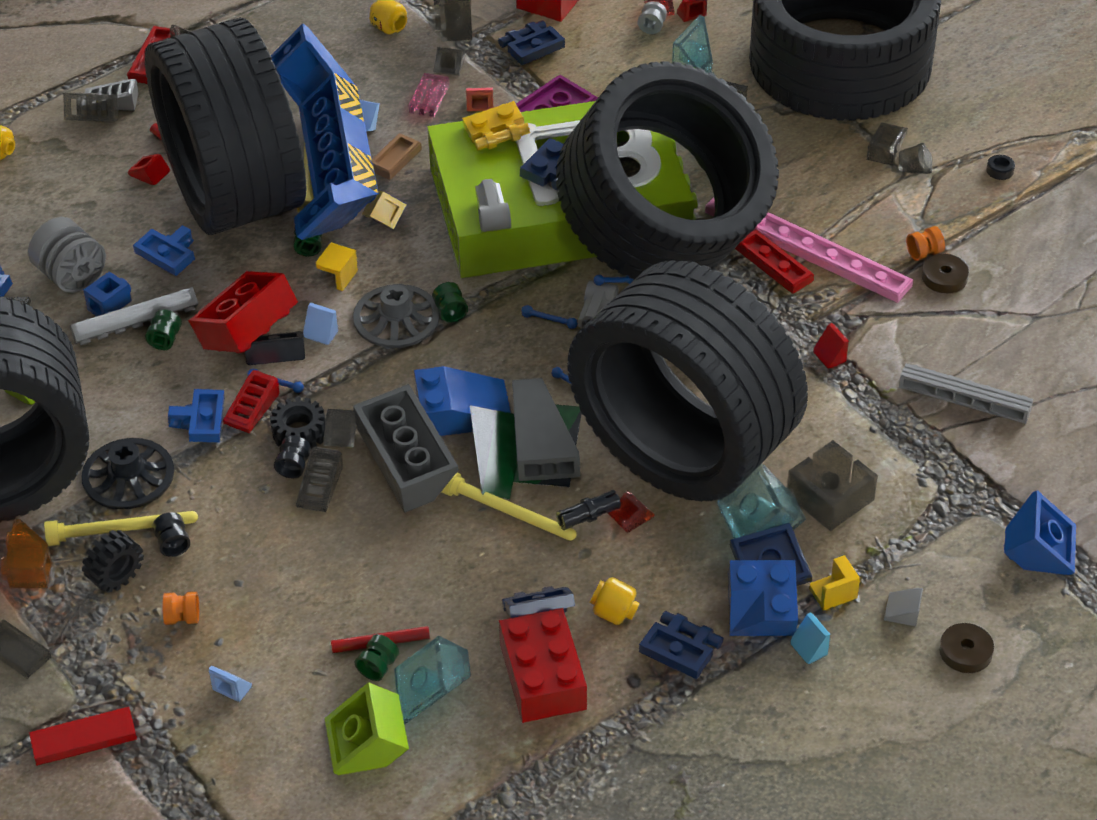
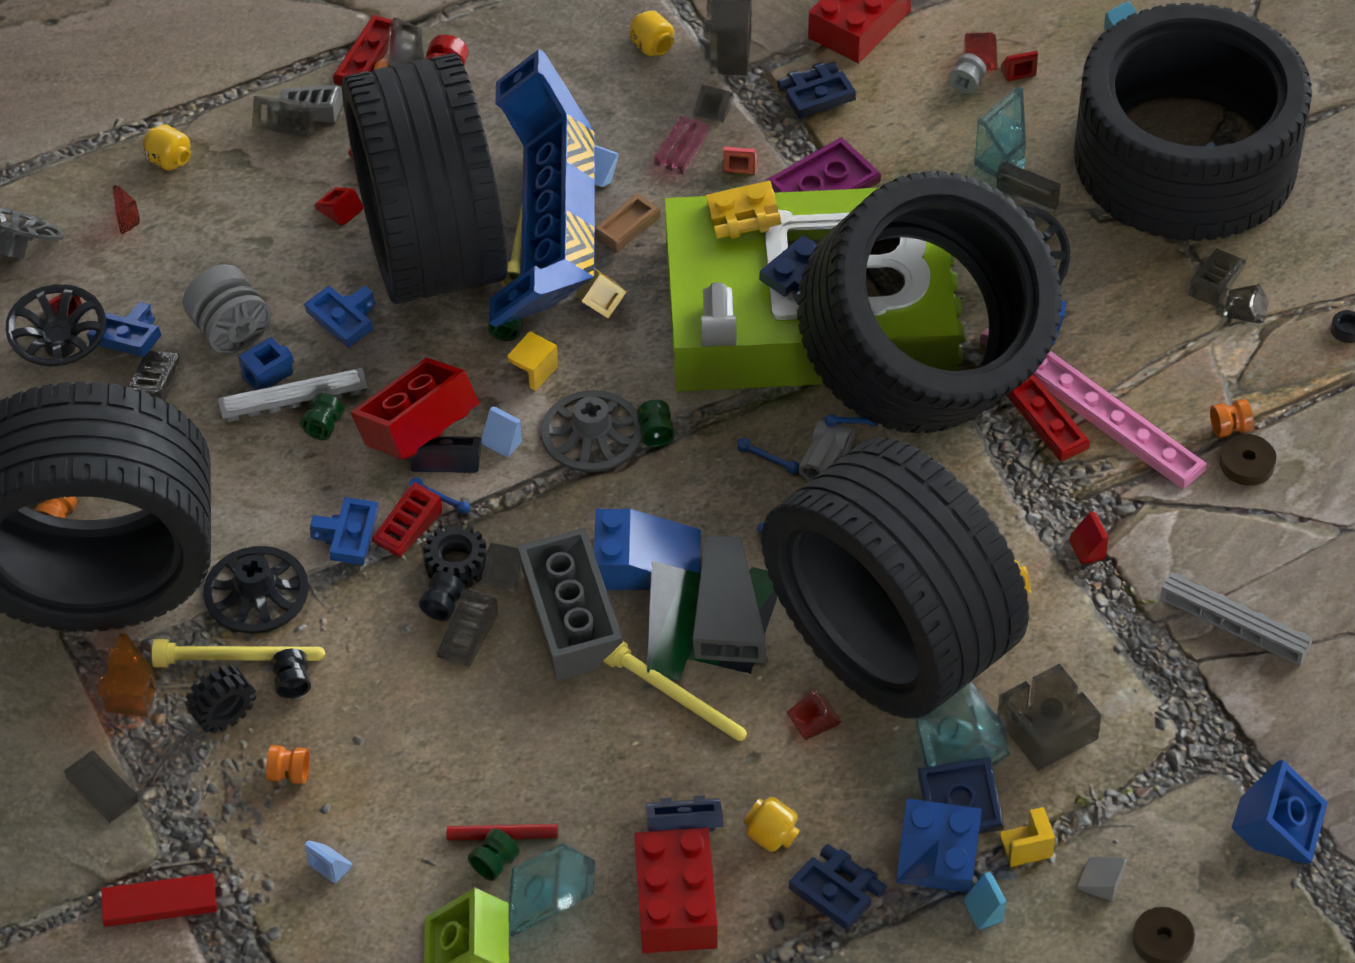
camera: 10 degrees right, 5 degrees up
black pin [556,490,621,530] -> none

